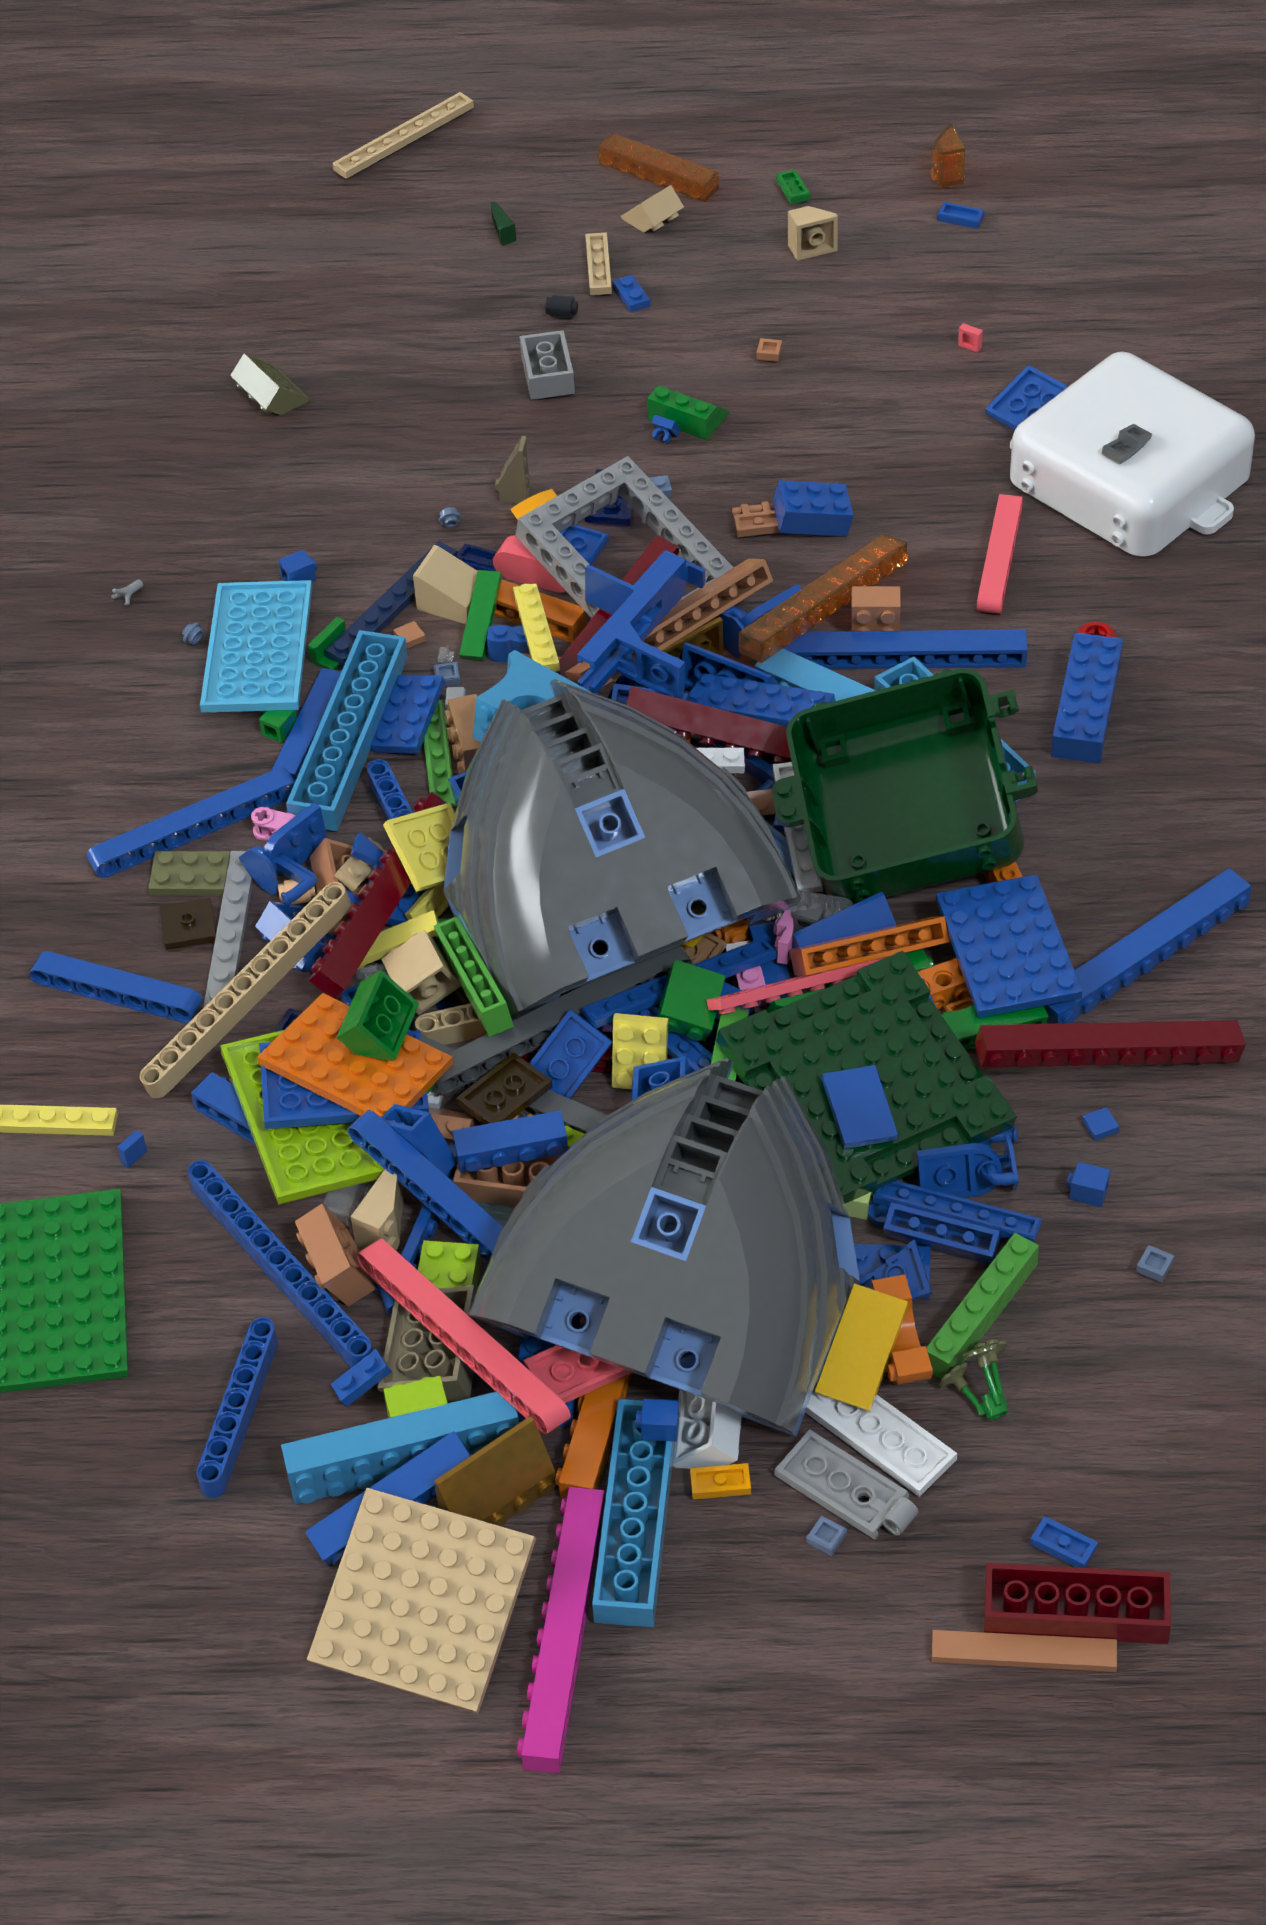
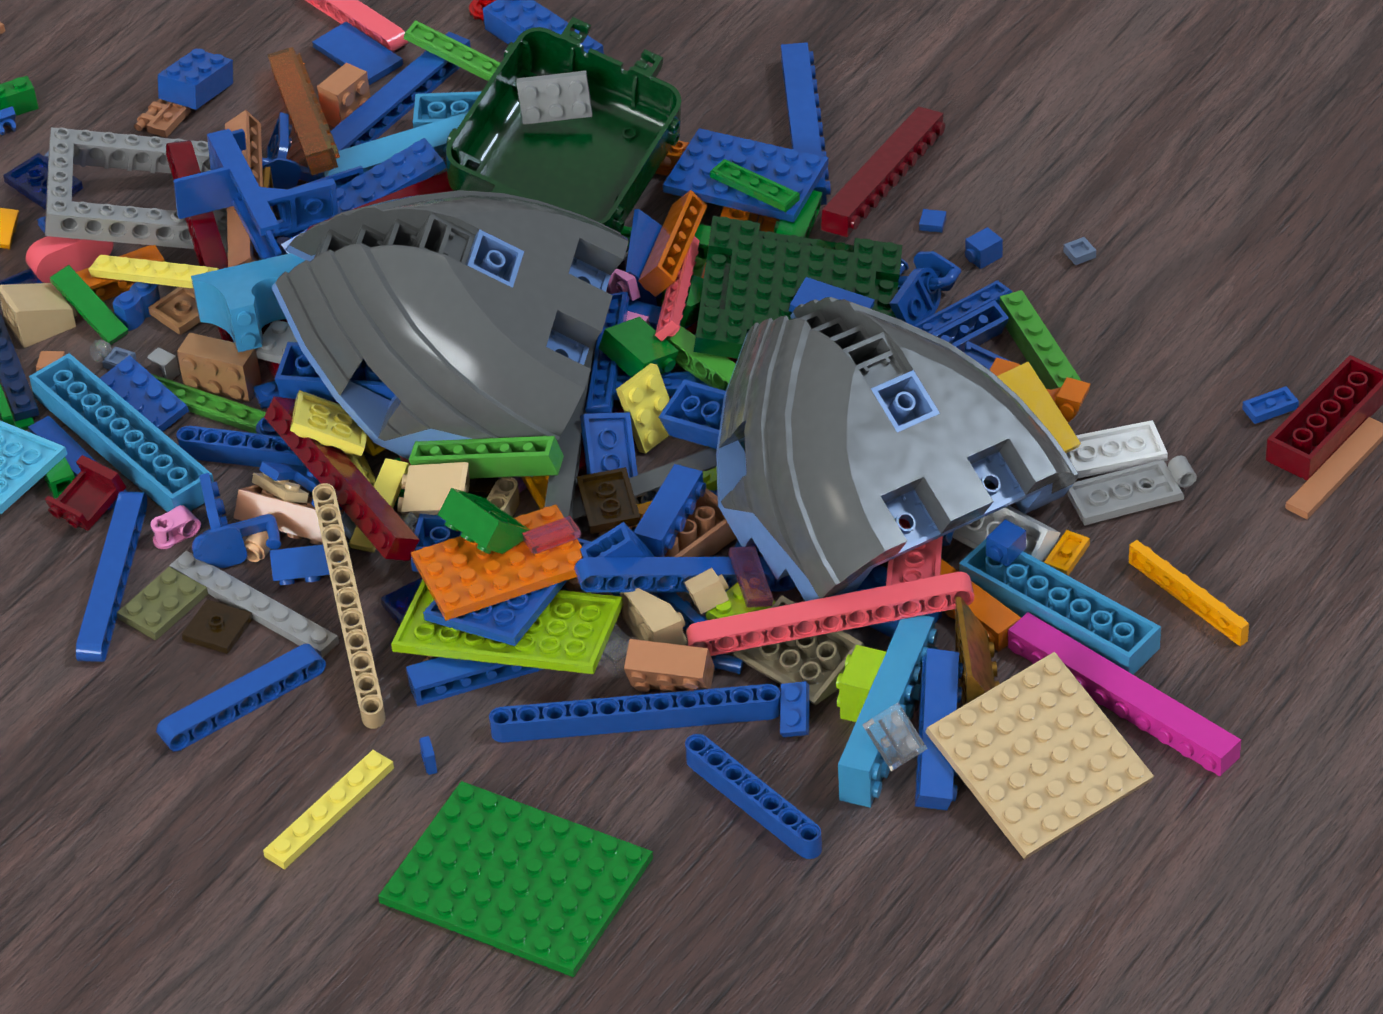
camera: 55 degrees left, 5 degrees down
sand blue tile [806,1515,847,1556] -> none
plant [939,1339,1009,1421] -> none
none -> dark red panel [45,455,126,531]
none -> blue tile [312,22,404,85]
none -> bright green tile [404,20,500,81]
none -> light grey plate [516,71,592,125]
none -> clear pink tile [522,516,581,554]
none -> tan brick [684,568,729,614]
none -> green tile [710,159,800,212]
none -> clear pink tile [729,546,774,607]
none -> clear brick [862,702,928,772]
none -> light orange plate [1129,540,1249,647]

